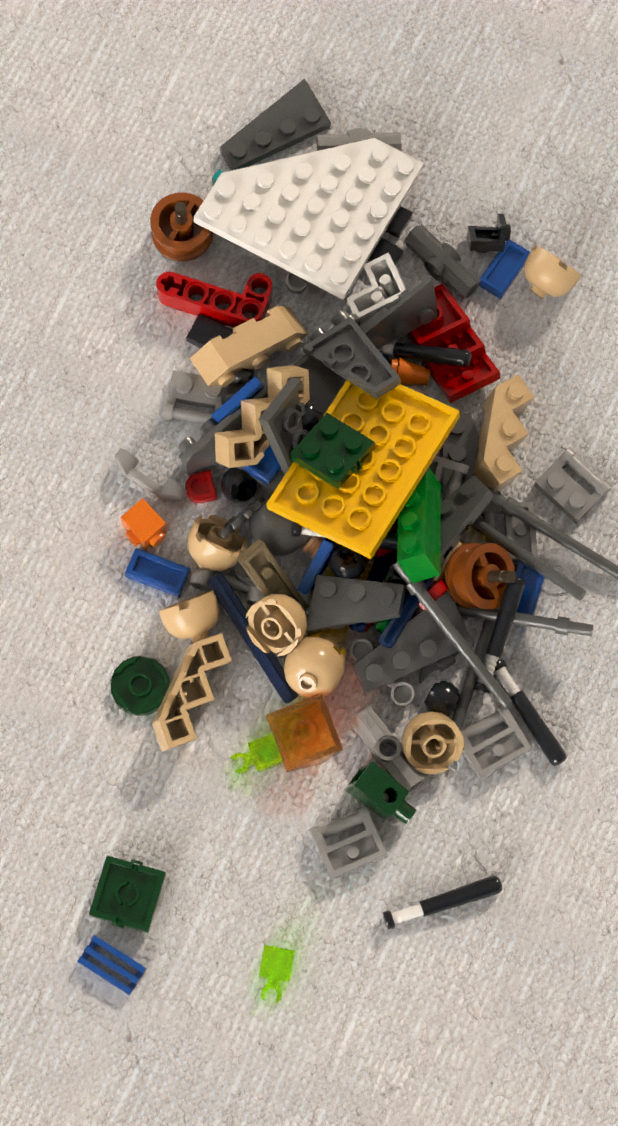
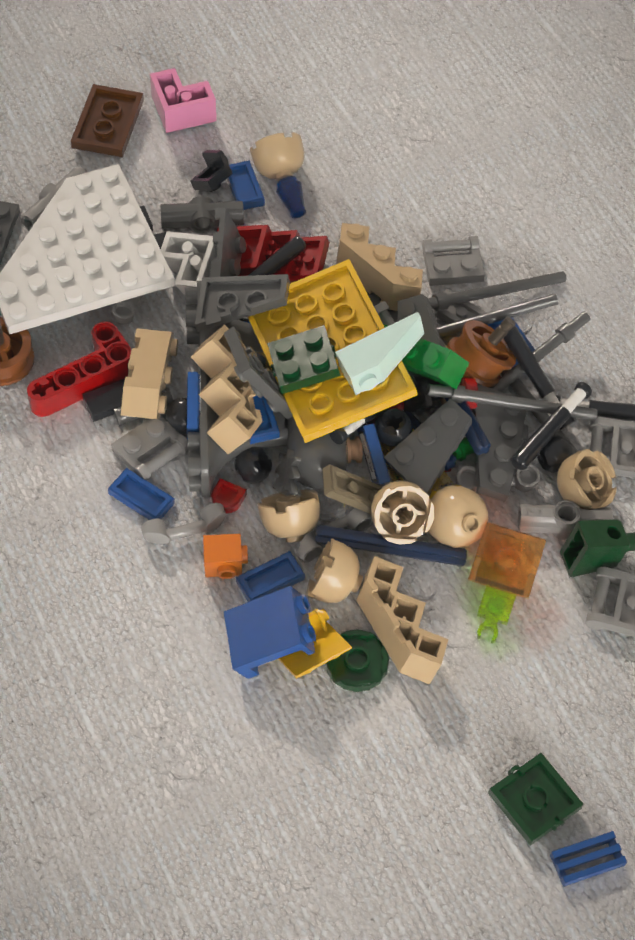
camera: 50 degrees left, 15 degrees down
none -> reddish brown plate [71,84,144,158]
none -> blue tile [108,468,175,520]
none -> bright pink brick [150,68,216,133]
none -> blue panel [224,586,316,679]
none -> clear blue cone [276,176,306,219]
none -> yellow hinge [278,608,352,679]
none -> light aqua slope [335,312,424,395]
none -> black piece [511,382,592,470]

